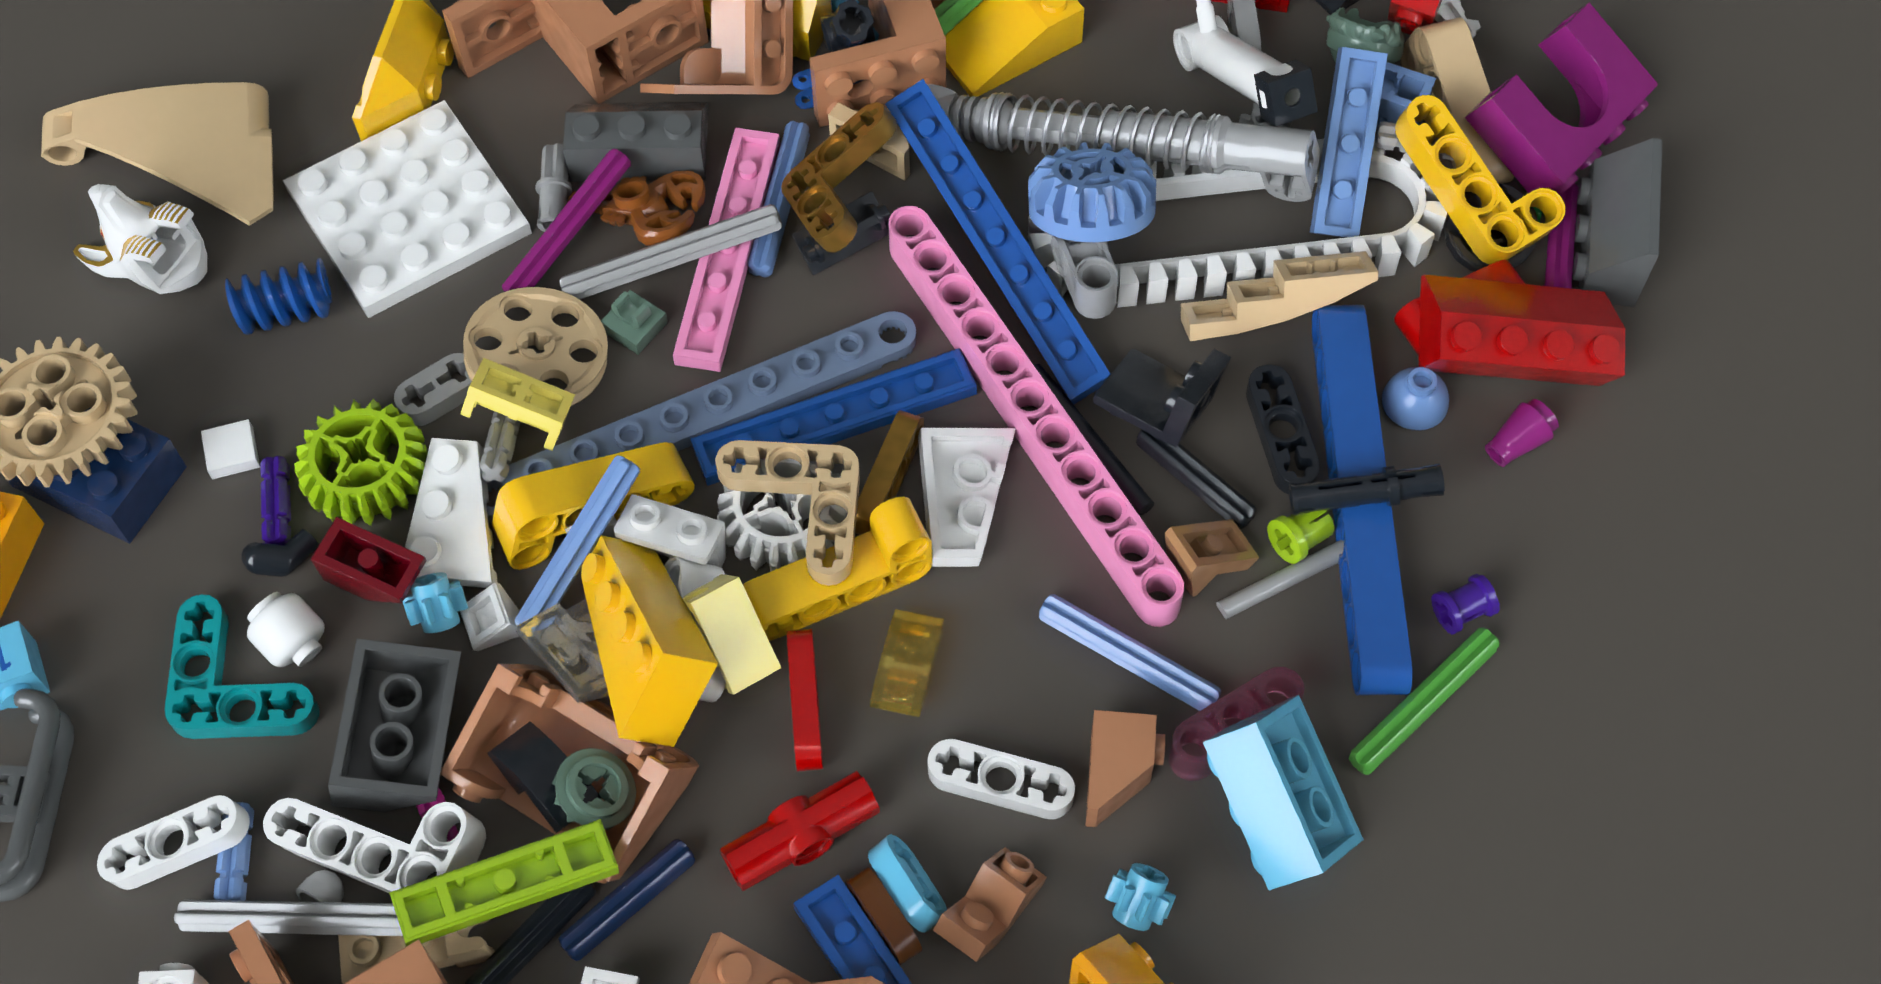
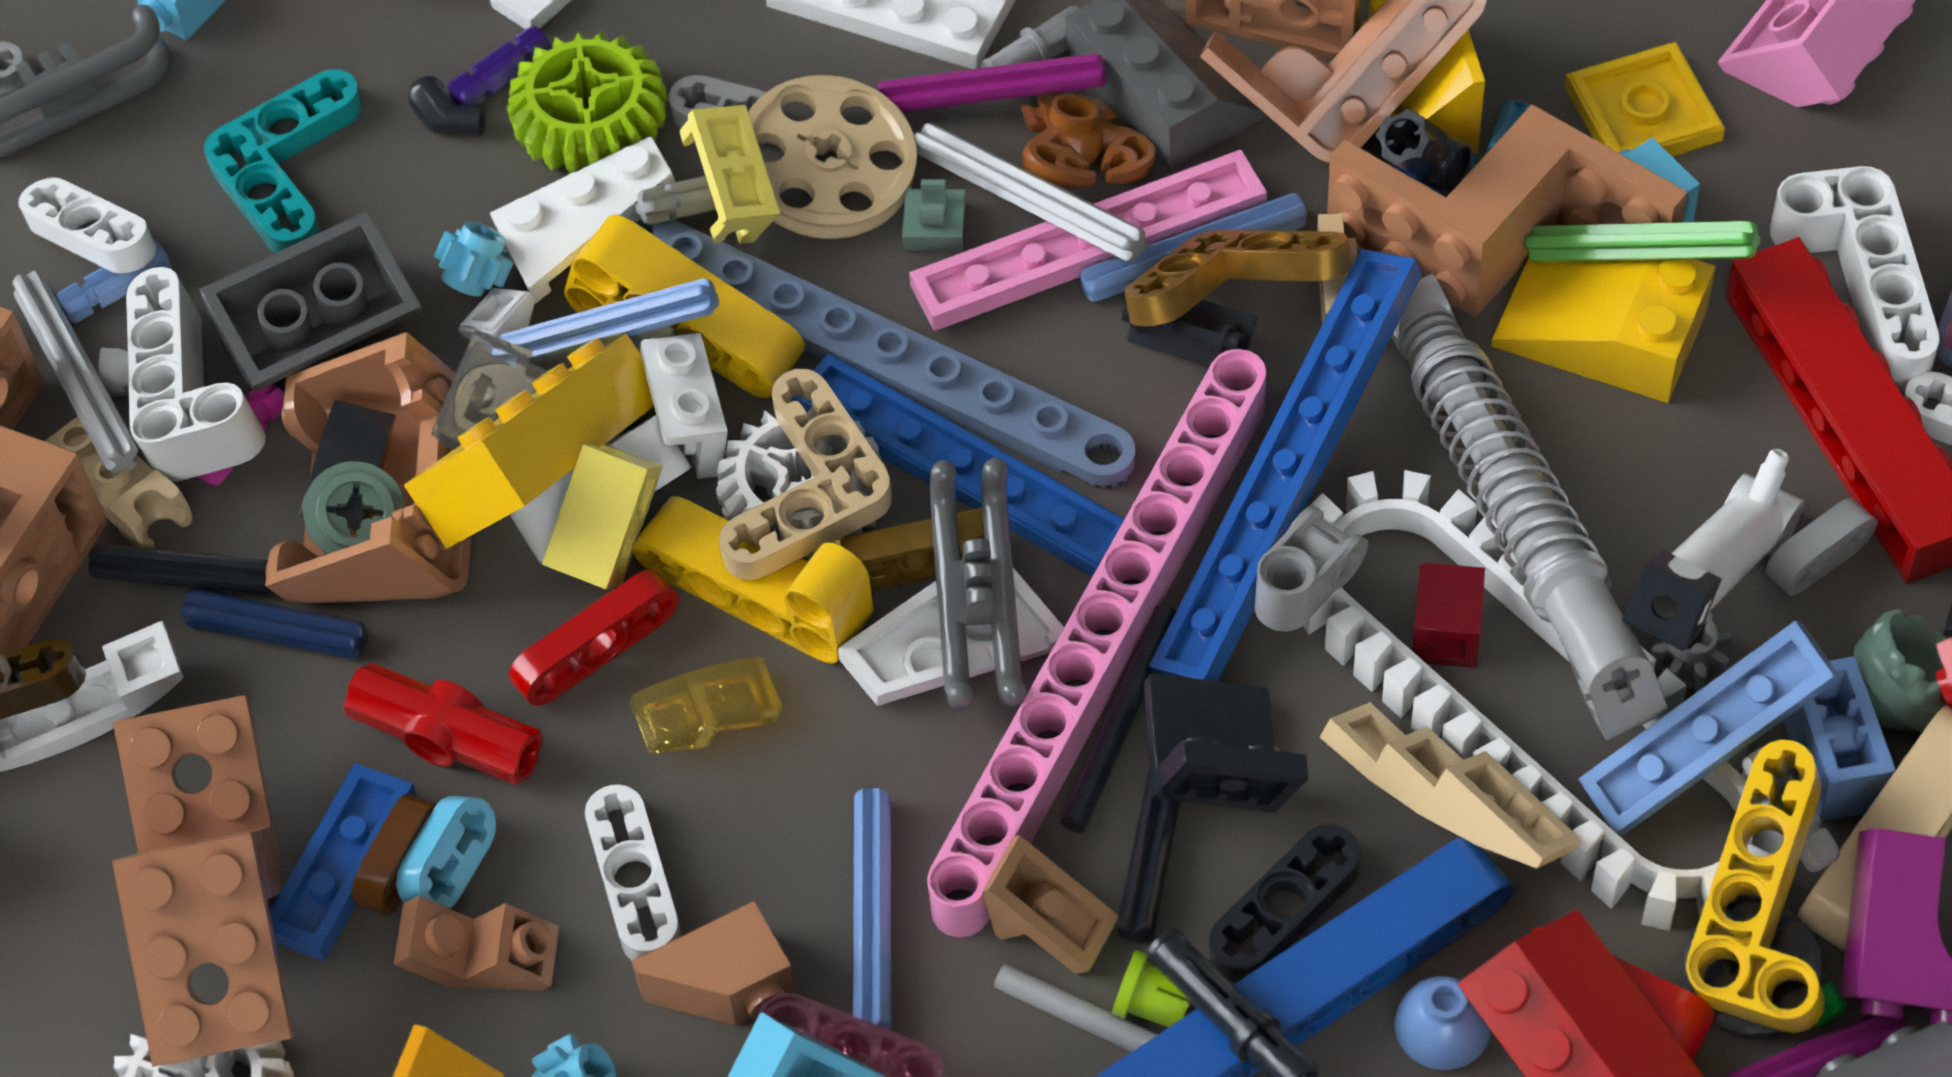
camera: 60 degrees right, 5 degrees down
white head [247,592,325,667] -> none
dark red slope [311,517,427,603] -> none
lime plate [389,819,619,947] -> none
medium blue gear [1028,142,1156,242] -> none
none -> dark grey piece [930,457,1027,711]
none -> dark red panel [1412,563,1485,668]

